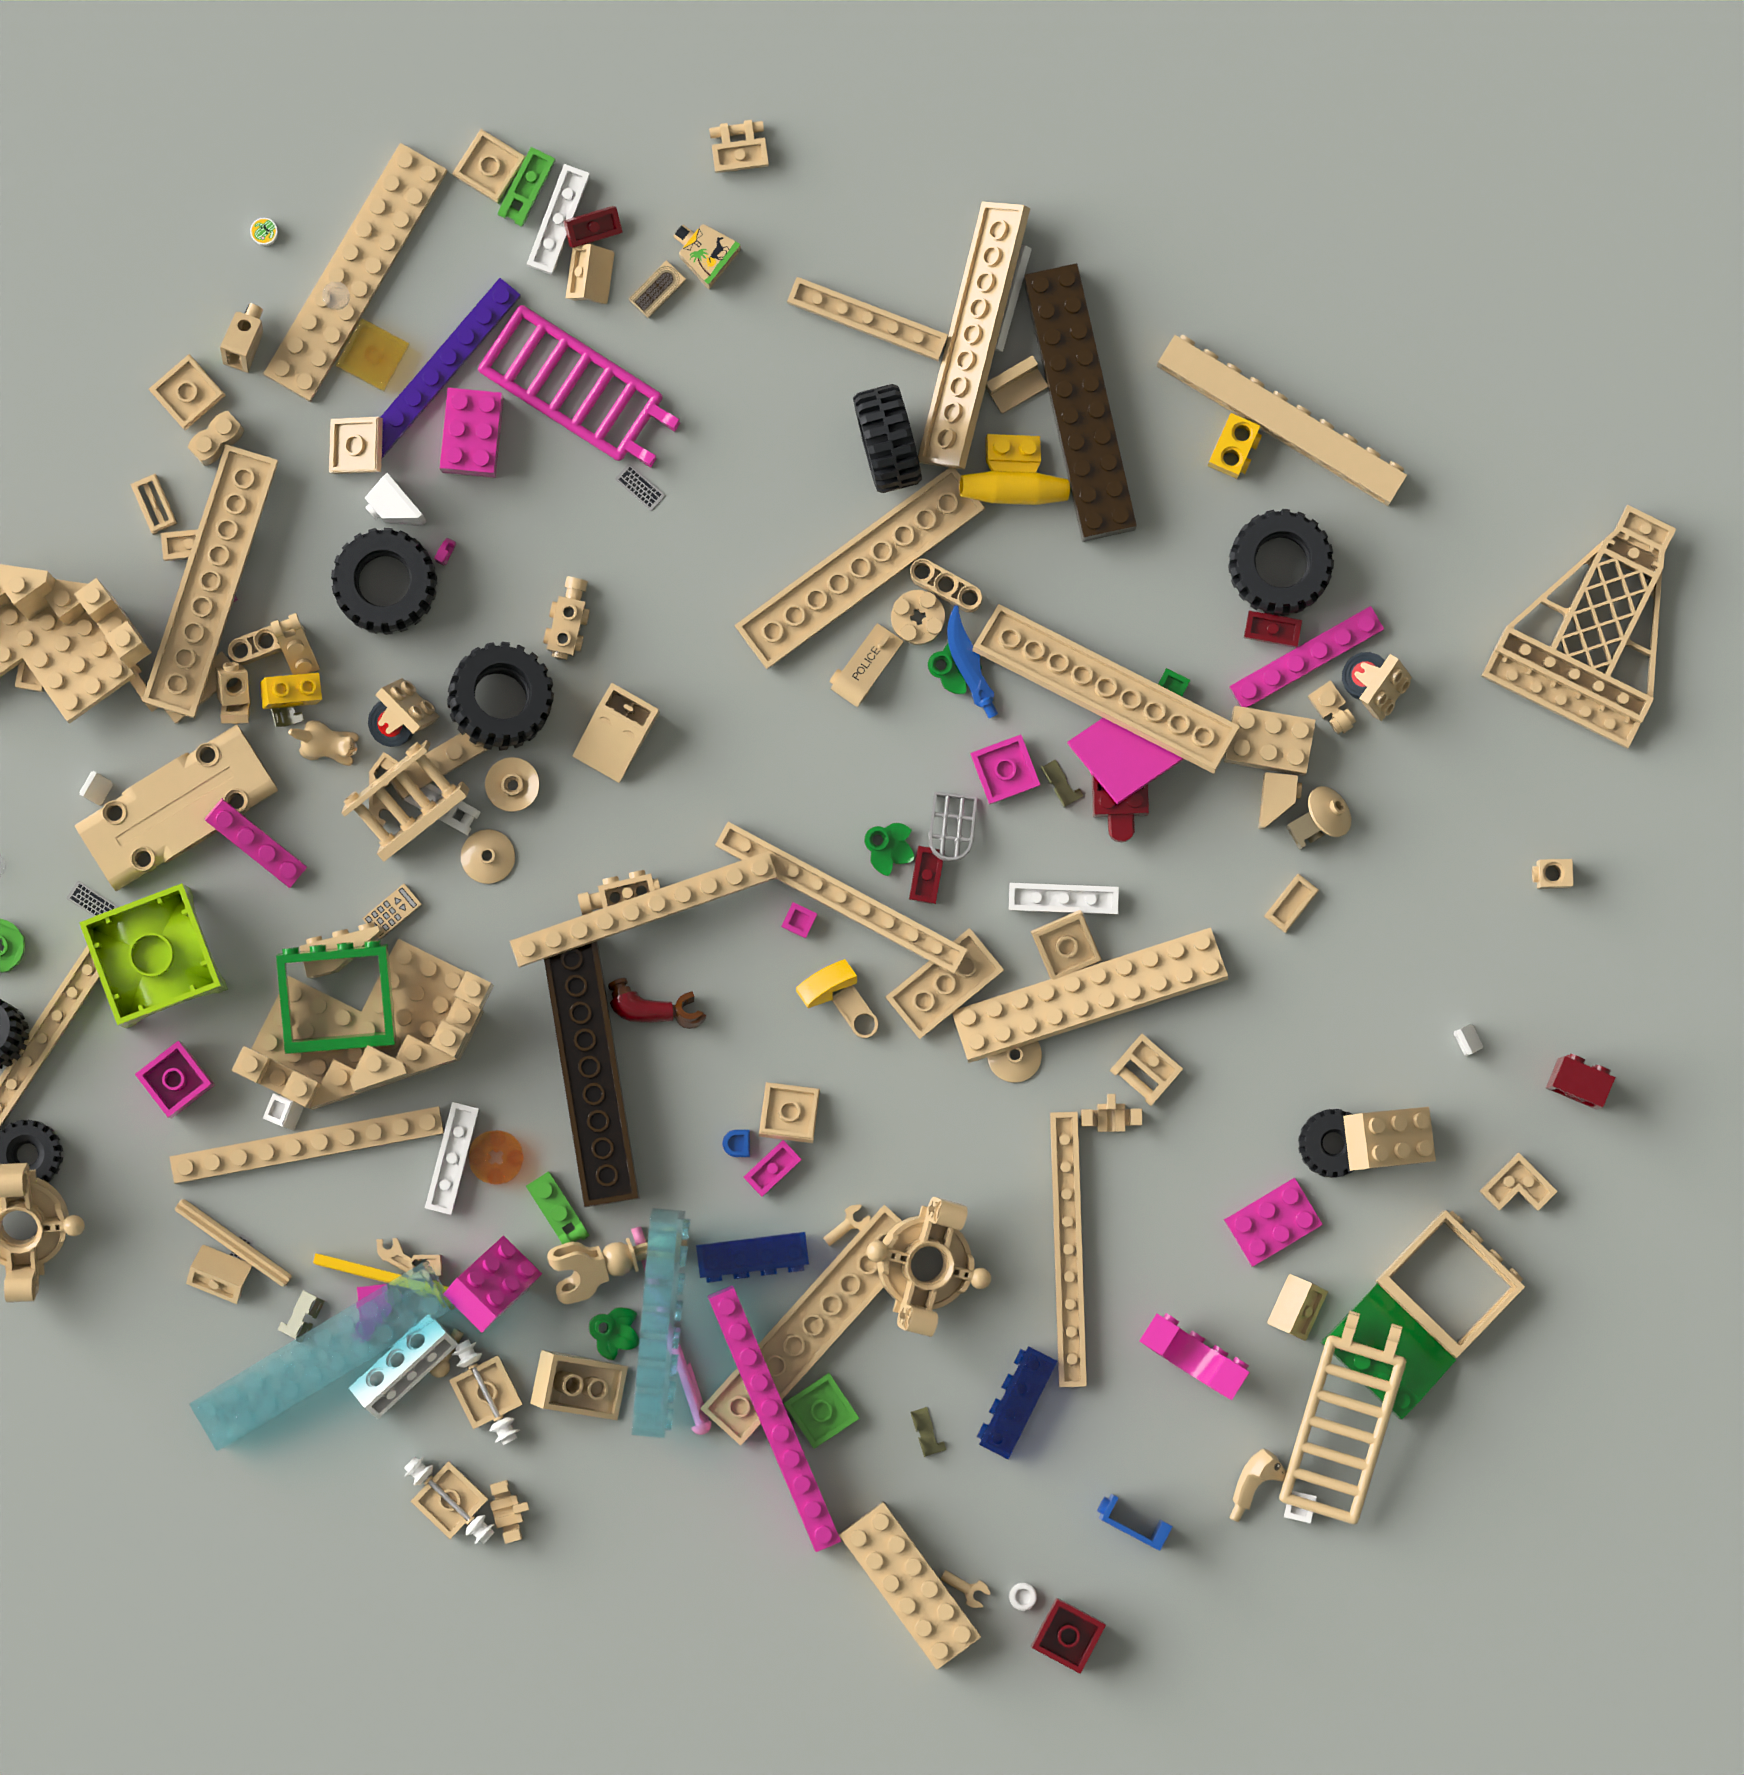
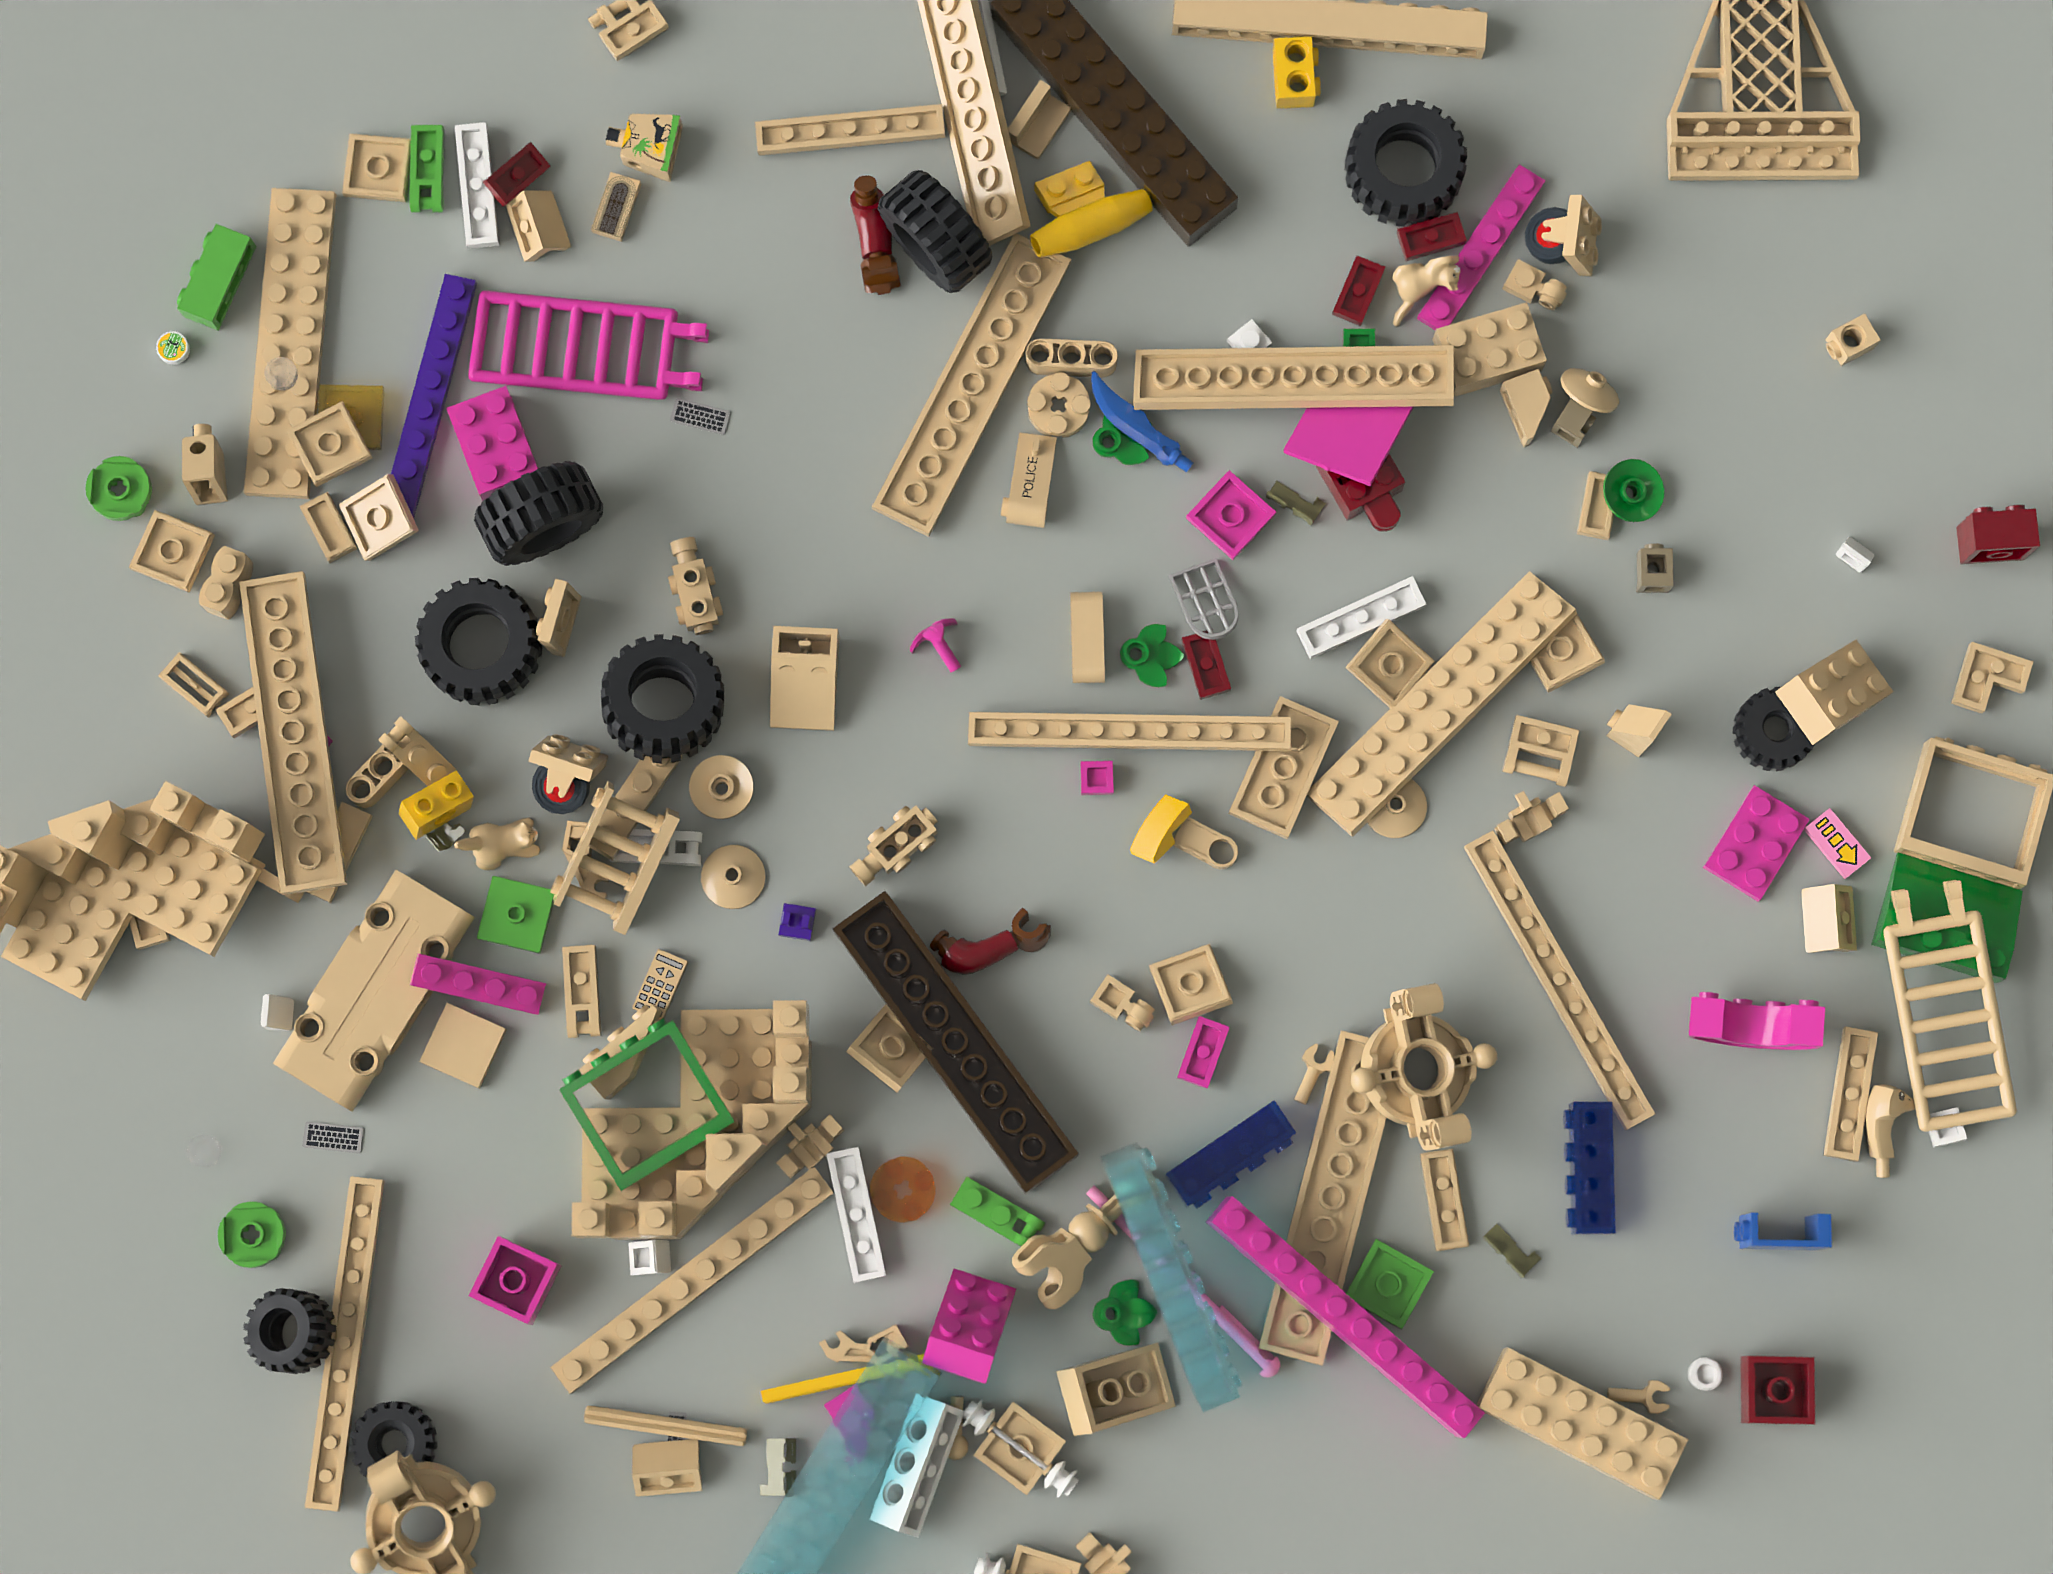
camera: 25 degrees left, 5 degrees down
lime piece [79,883,228,1028] -> none
tan brick [215,662,250,706] -> none
tan plate [220,698,251,724] -> none
white slope [365,473,426,525] -> none
dark pink tile [434,538,456,566] -> none
tan plate [510,851,777,968] -> none
blue tile [722,1130,750,1157] -> none
none -> bright green plate [85,456,152,521]
none -> bright green brick [177,224,257,331]
none -> tan tile [286,401,373,487]
none -> tan tile [299,492,358,563]
none -> tan tile [419,1003,507,1089]
none -> black tyre [474,461,603,566]
none -> bright green plate [477,876,555,954]
none -> tan plate [536,579,581,657]
none -> tan plate [562,945,601,1038]
none -> tan piece [776,1114,844,1179]
none -> dark purple tile [778,903,816,941]
none -> tan plate [846,1004,933,1093]
none -> piece [850,175,901,295]
none -> dark pink plant [910,618,961,673]
none -> tan beam [1070,591,1105,683]
none -> tan plate [1090,974,1155,1032]
none -> white plate [1227,319,1272,348]
none -> dark red plate [1332,255,1386,326]
none -> tan animal [1392,255,1461,327]
none -> tan tile [1420,1149,1469,1251]
none -> tan plate [1530,614,1605,693]
none -> green dish [1603,459,1664,522]
none -> tan slope [1607,704,1672,758]
none -> dark tan brick [1636,543,1674,593]
none -> bright pink tile [1804,808,1871,879]
none -> tan plate [1823,1027,1878,1162]

